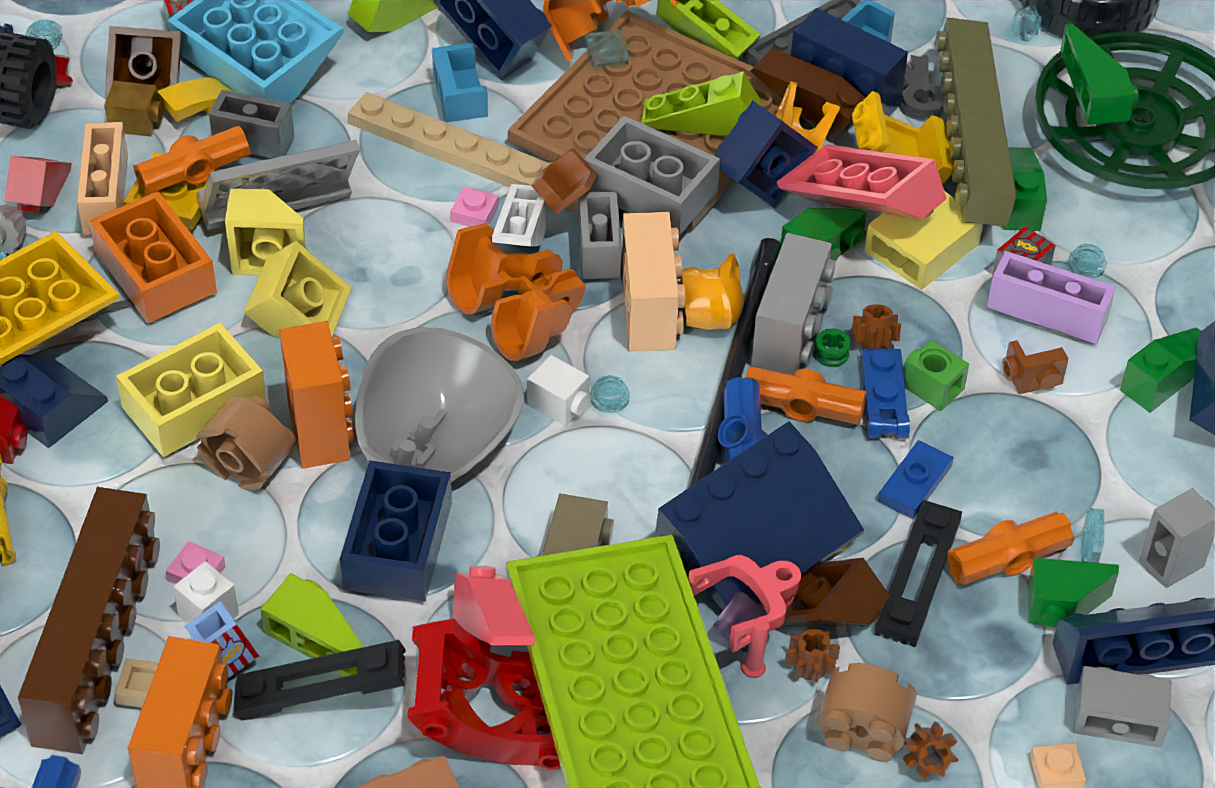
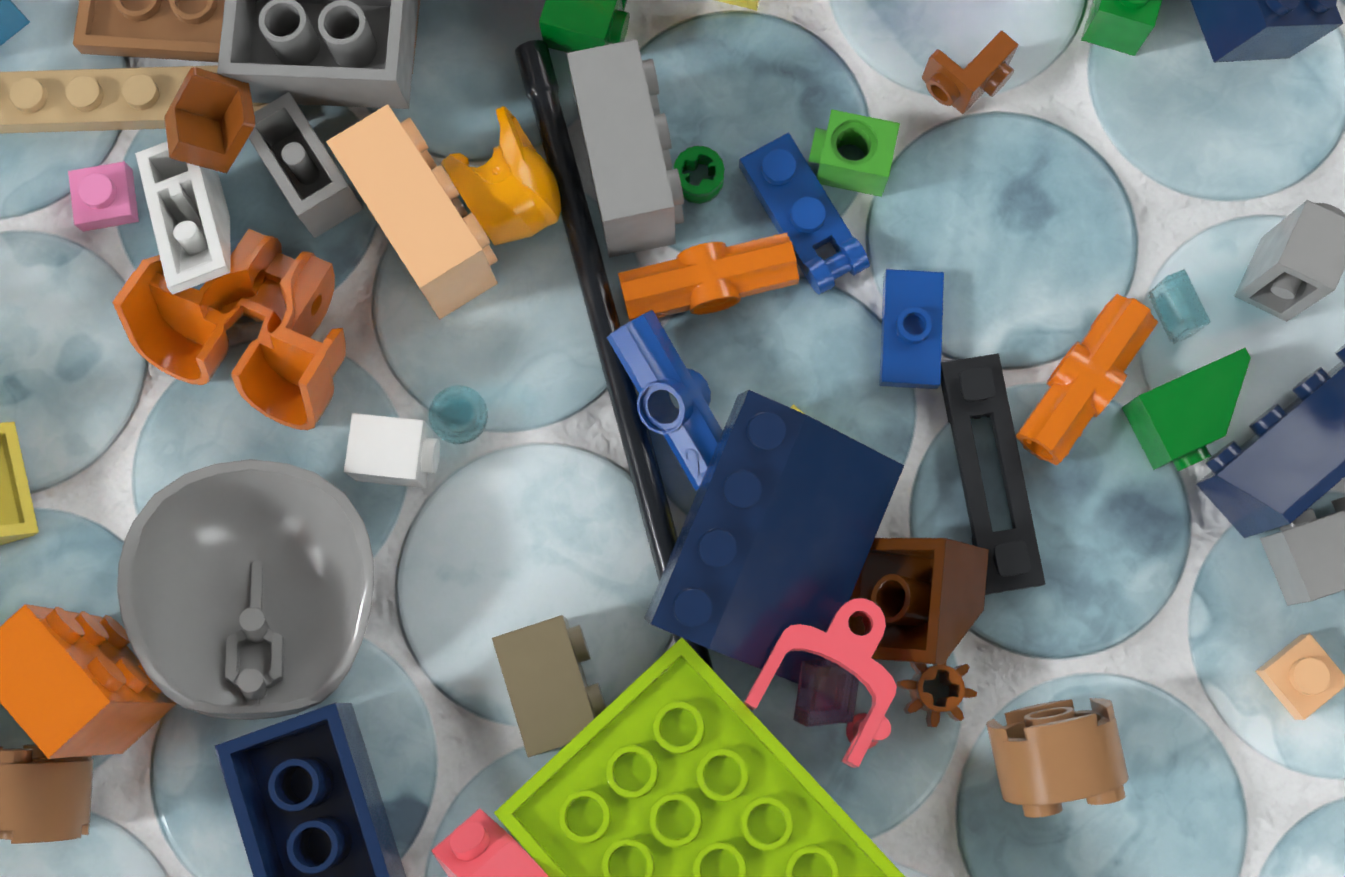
camera: 25 degrees left, 30 degrees up
dark orange gear [852,304,901,349] -> none
dark orange gear [903,721,958,779] -> none

